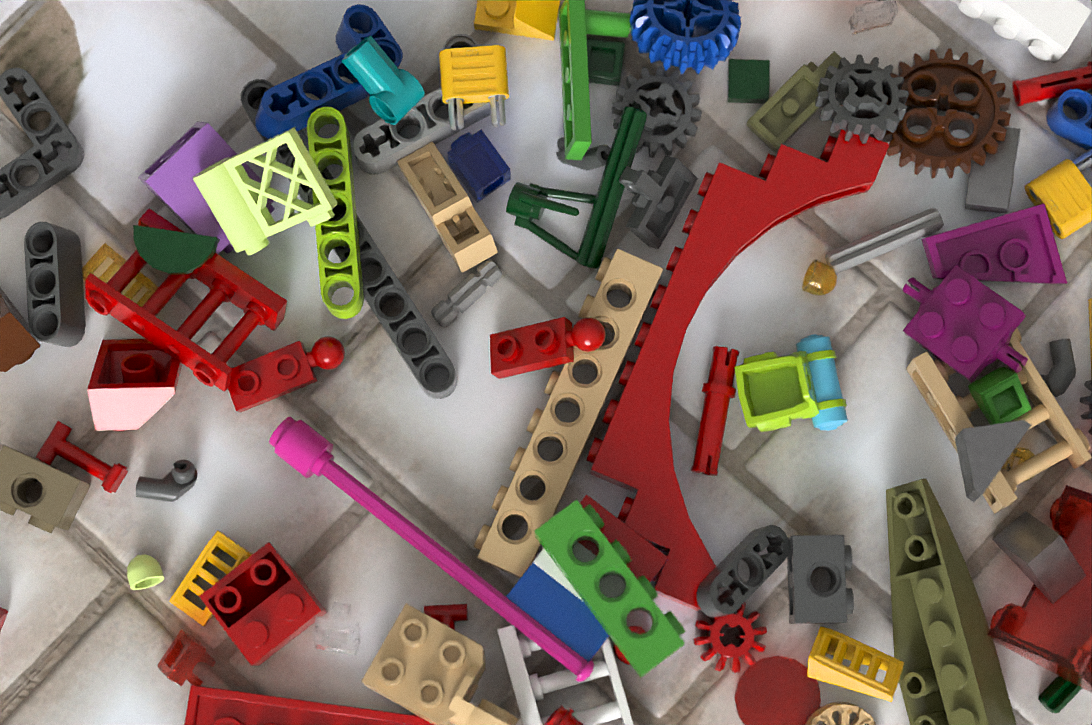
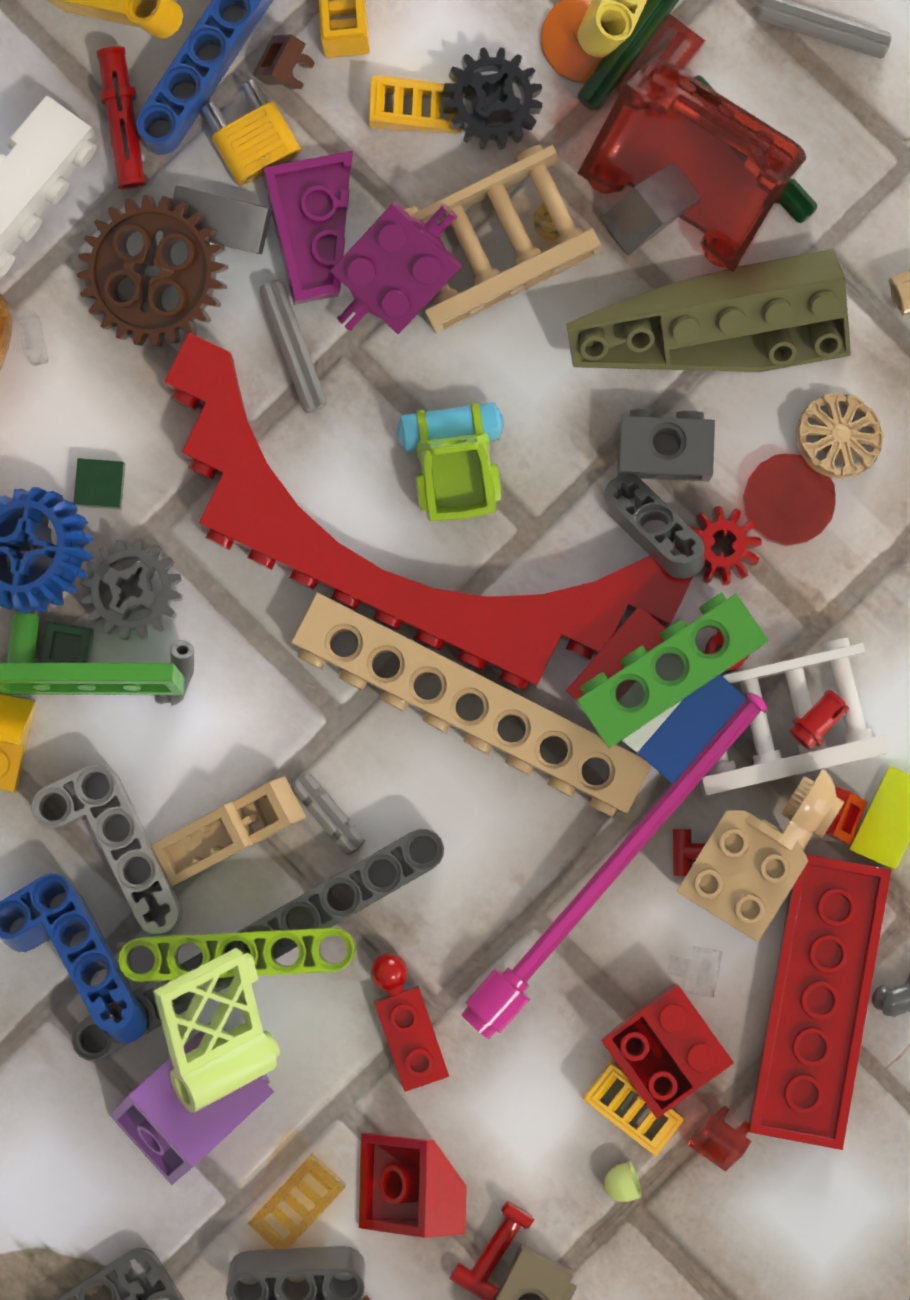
camera: 85 degrees left, 5 degrees up
red fence [85,208,287,392] -> none
dark green tile [133,225,220,275] -> none
dark grey arm [136,459,198,502] -> none
teal piece [341,36,425,125] -> none
yellow piece [439,45,509,130] -> none
clear blue brick [447,129,511,203] -> none
red plate [490,317,606,379] -> none
dark green plant [506,182,596,261] -> none
dark green axle [576,106,647,269] -> none
dark grey hinge [618,155,698,249] -> none
red pin [691,346,740,476] -> none
olive hinge [746,51,841,153] -> none
clear yellow hinge [802,260,837,296] -> none
yellow slope [807,626,904,702] -> none
dark grey gear [815,55,909,144] -> none
flat silver slope [955,420,1031,502] -> none
bright green slope [968,367,1032,425] -> none
dark grey arm [1041,339,1076,397] -> none

